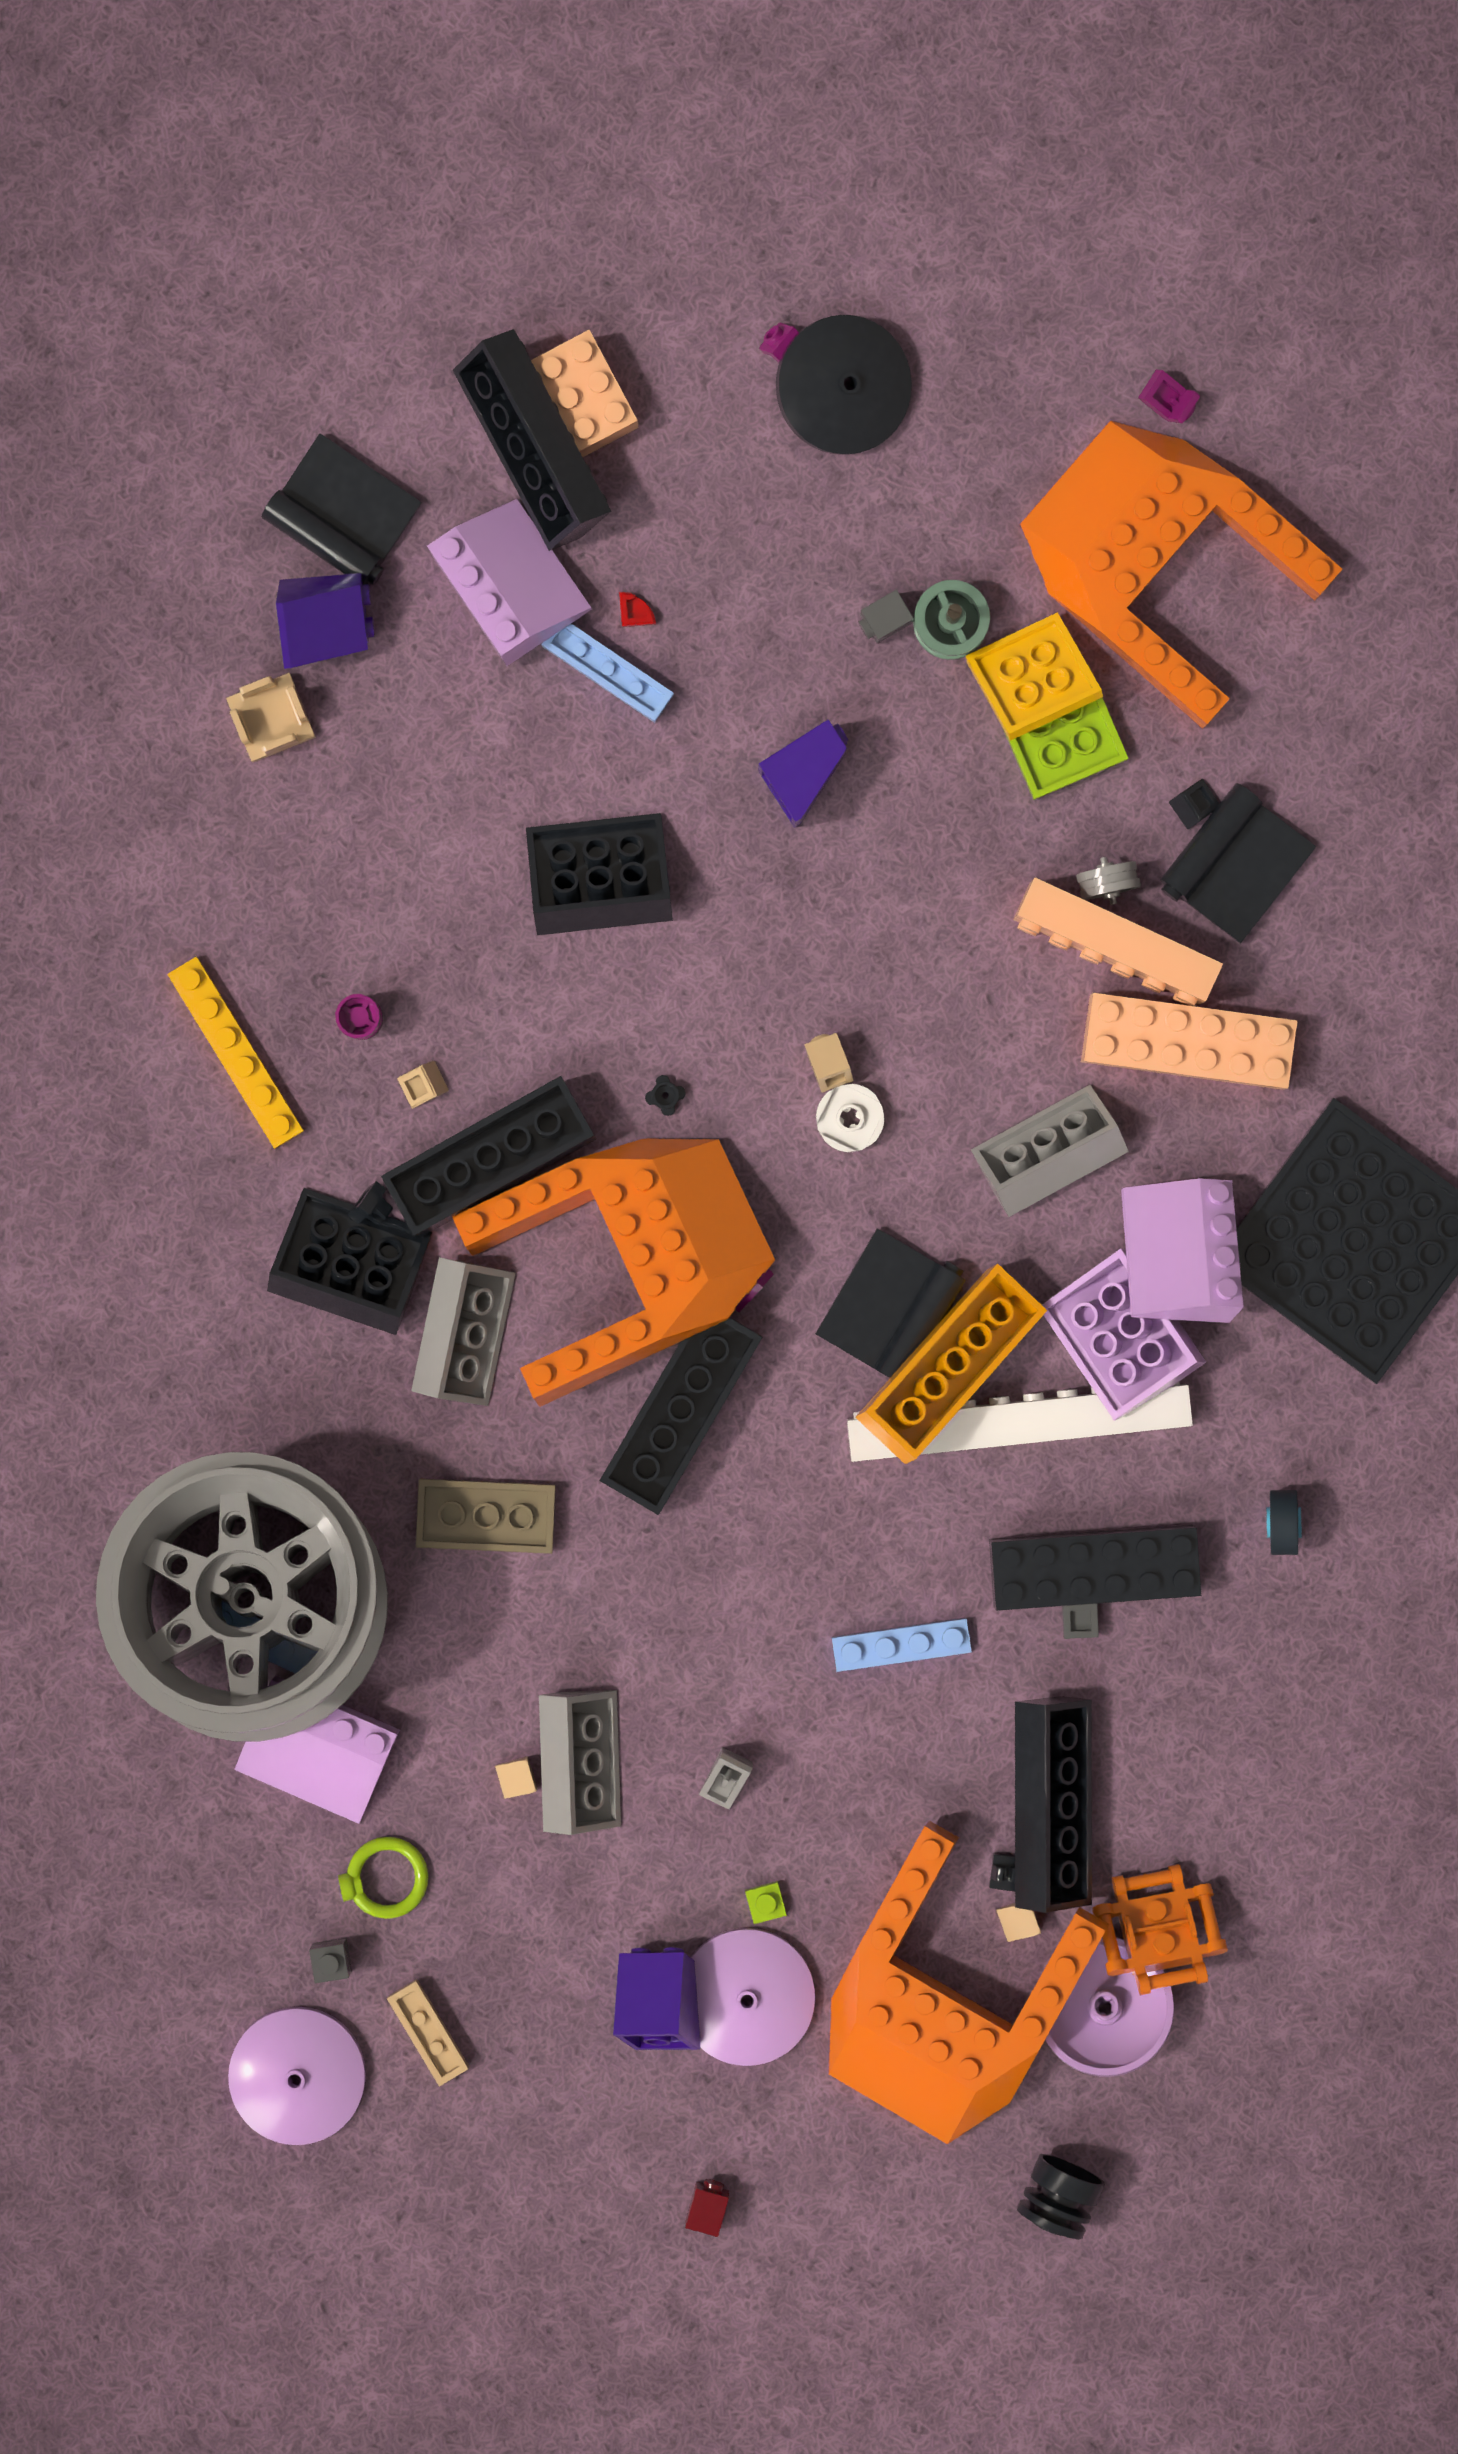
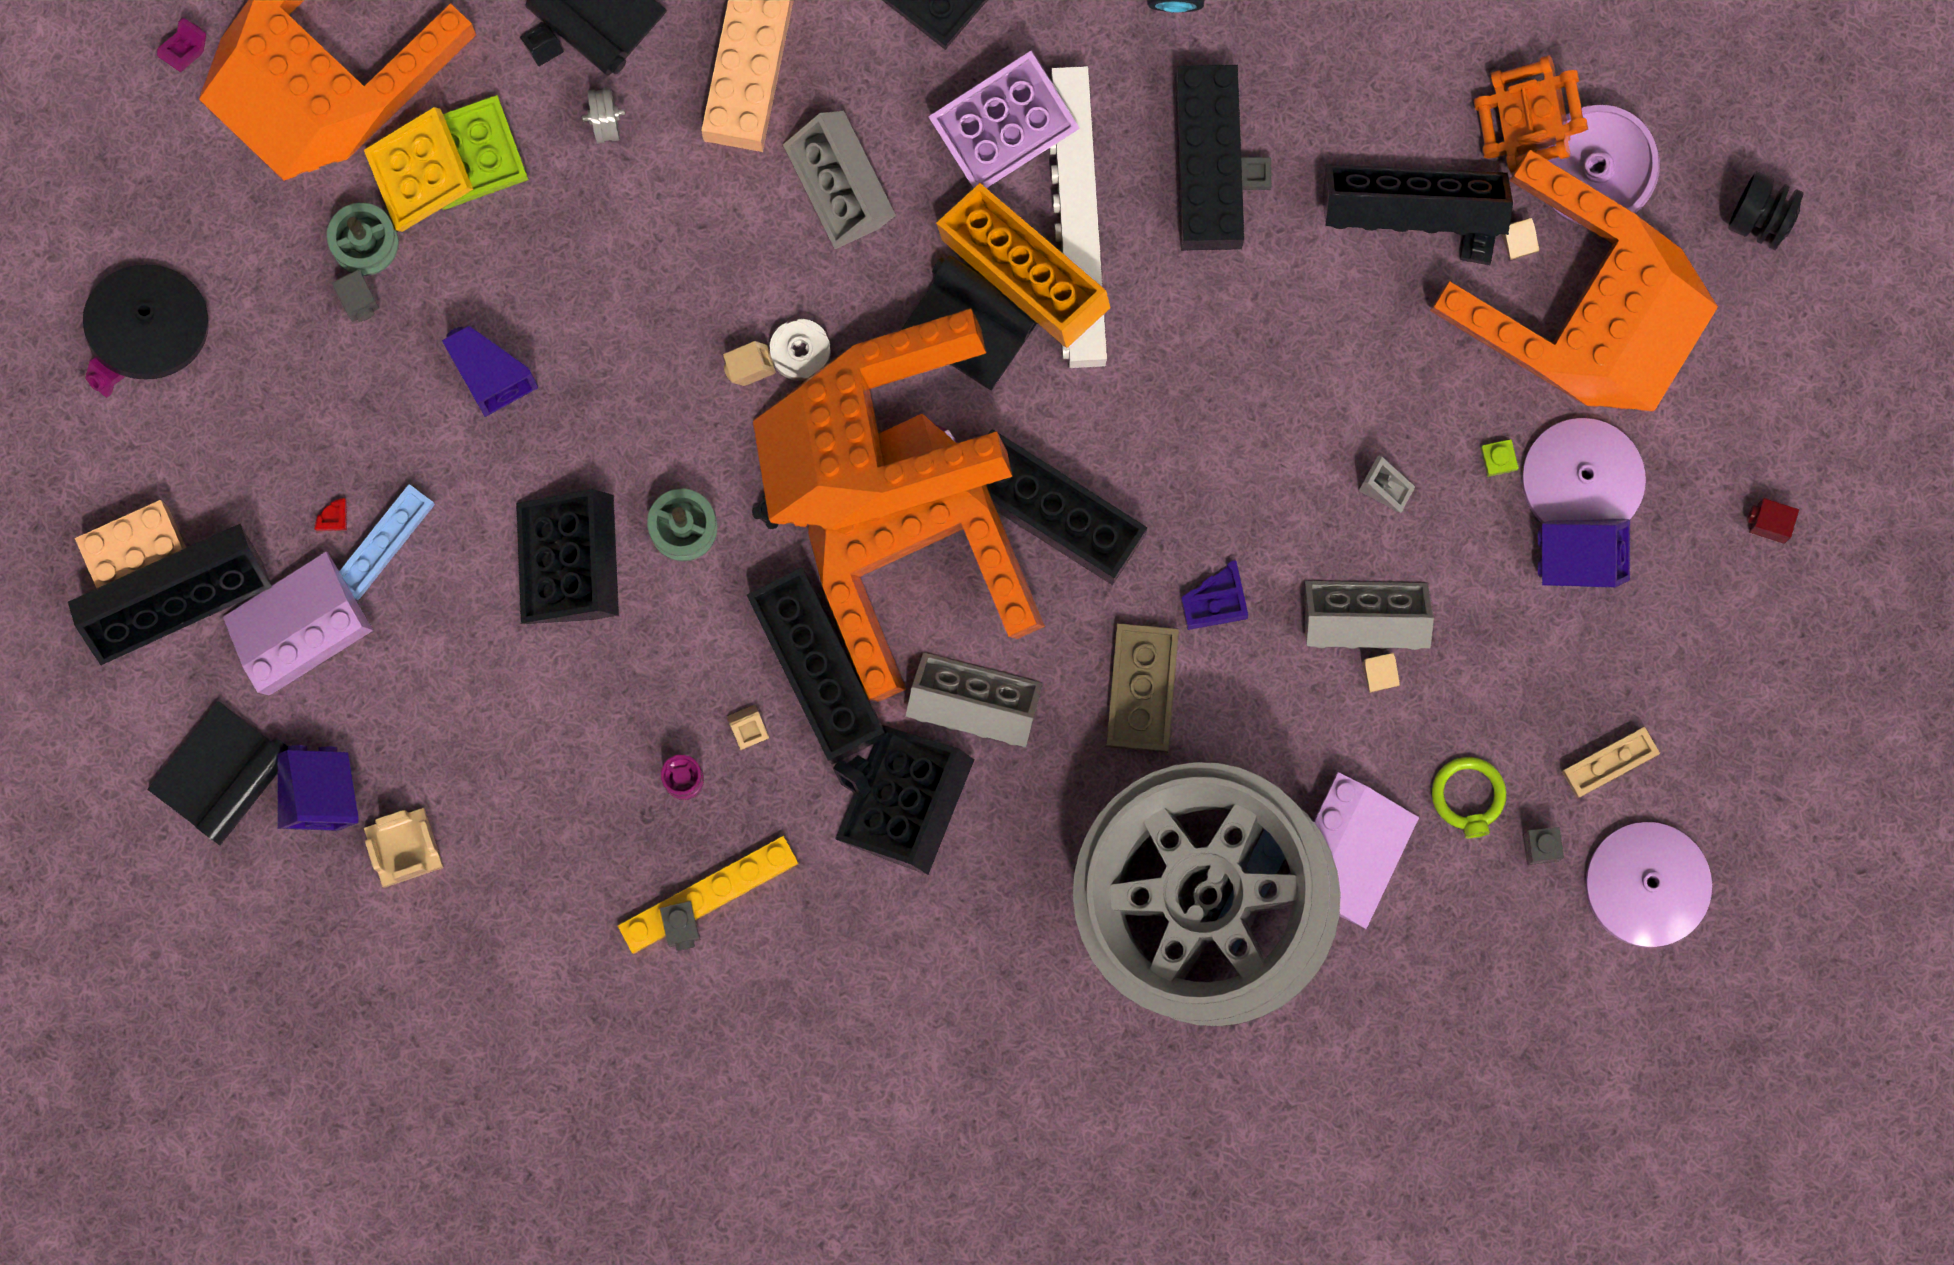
camera: 90 degrees left, 10 degrees down
light blue plate [832,1618,972,1672] -> none
light nougat brick [1013,878,1223,1006] -> none
lavender slope [1121,1178,1243,1323] -> none
none -> sand green wheel [647,489,717,561]
none -> dark grey bracket [660,901,701,951]
none -> orange wedge [753,308,1012,530]
none -> dark purple wing [1181,560,1248,630]

